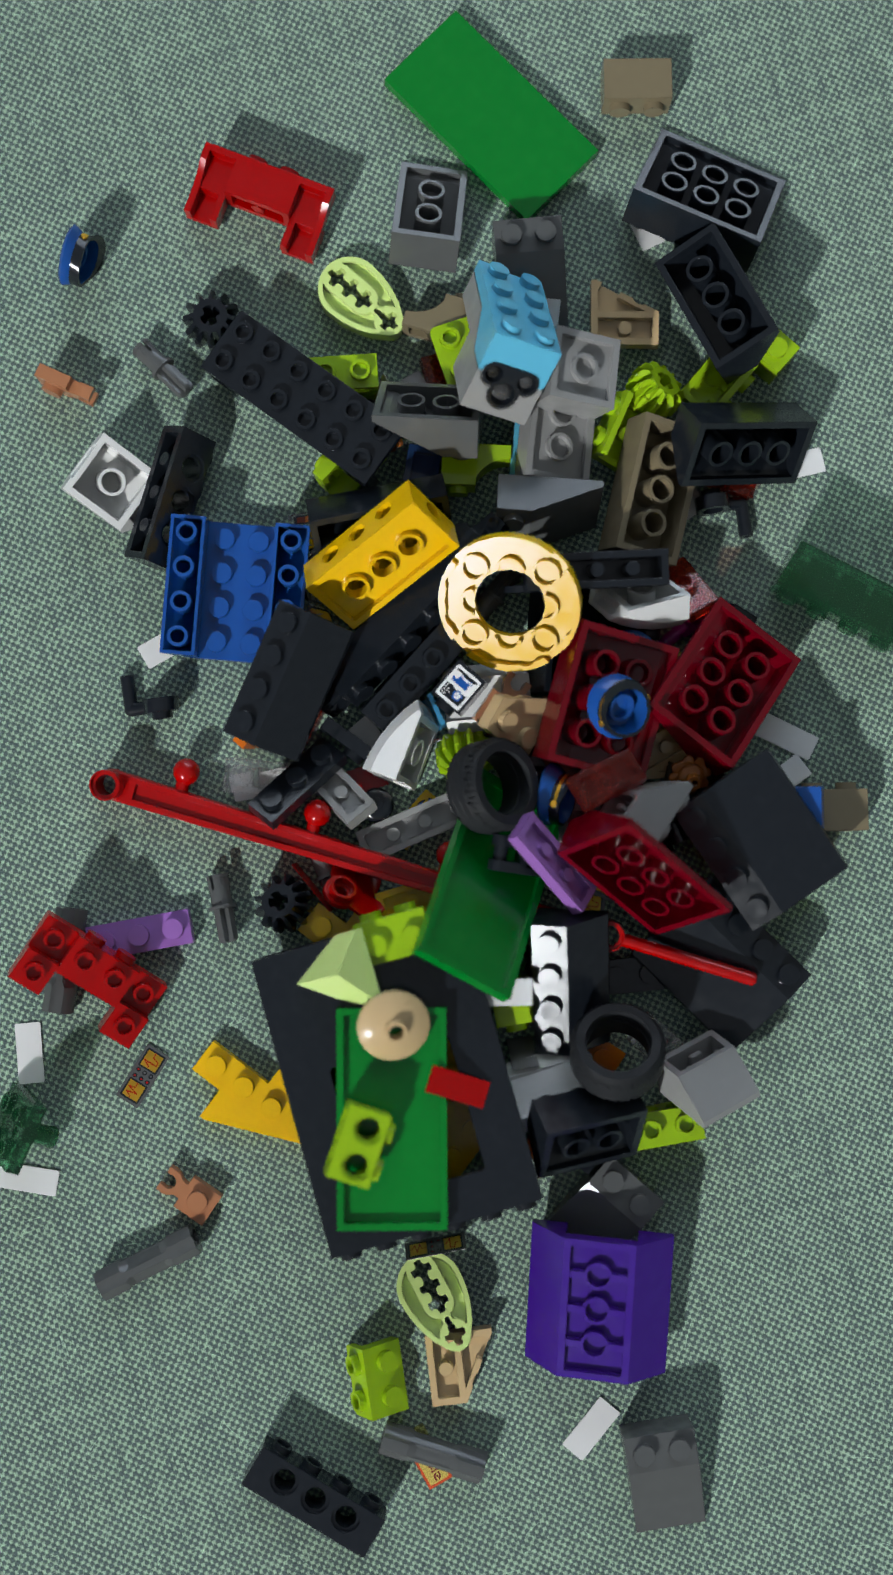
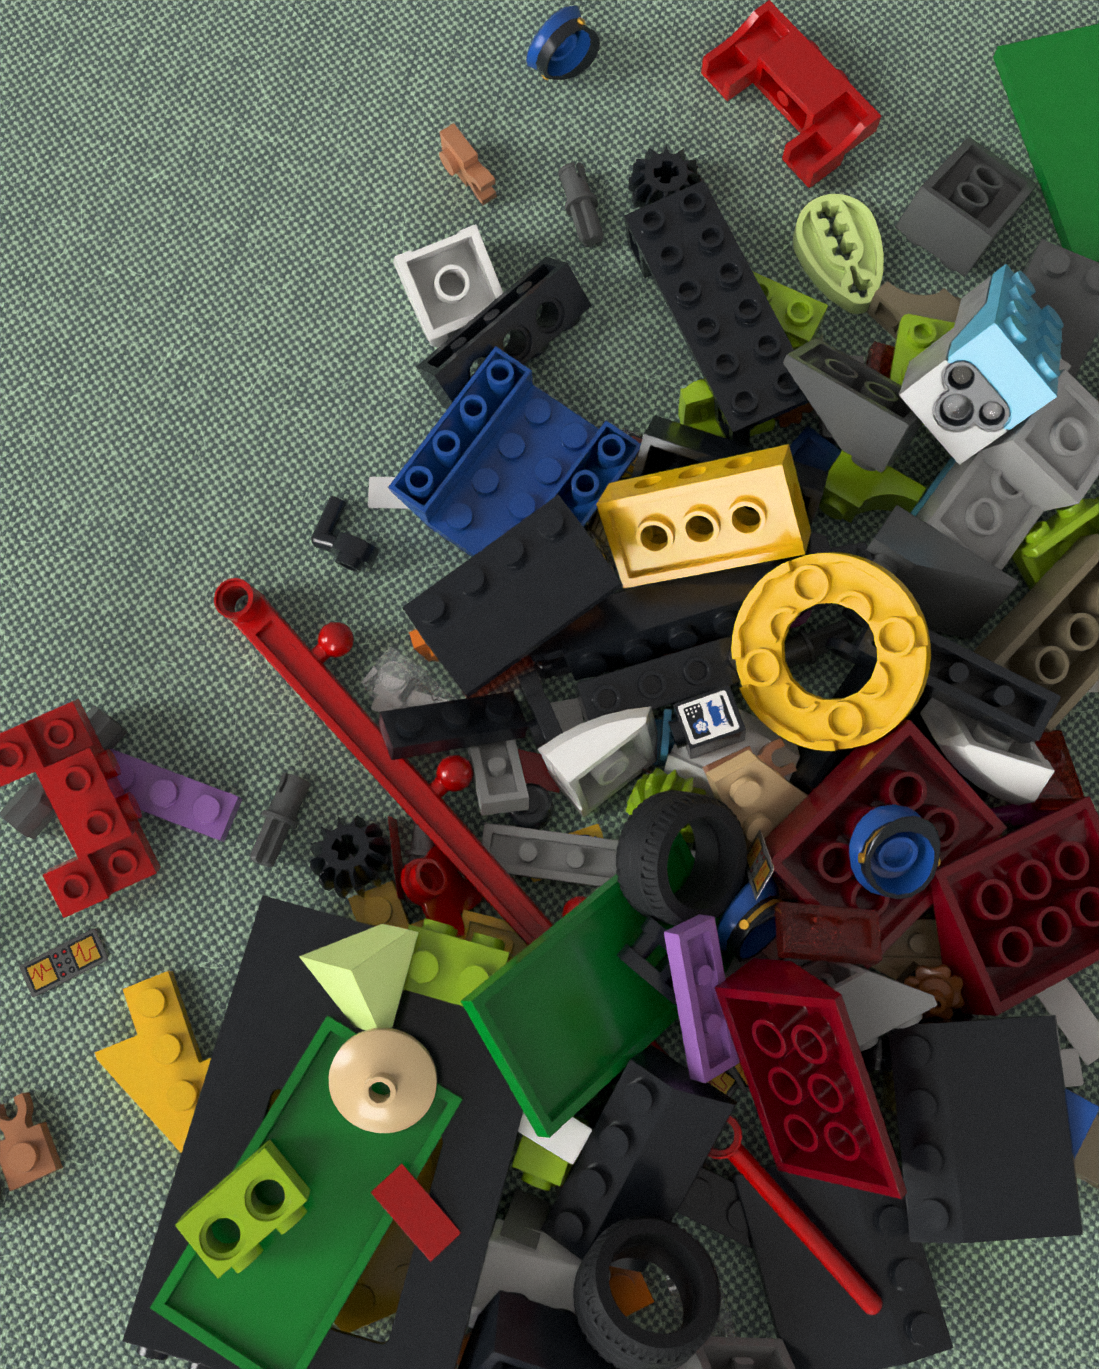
camera: 40 degrees right, 10 degrees down
none -> sticker [746,830,774,900]

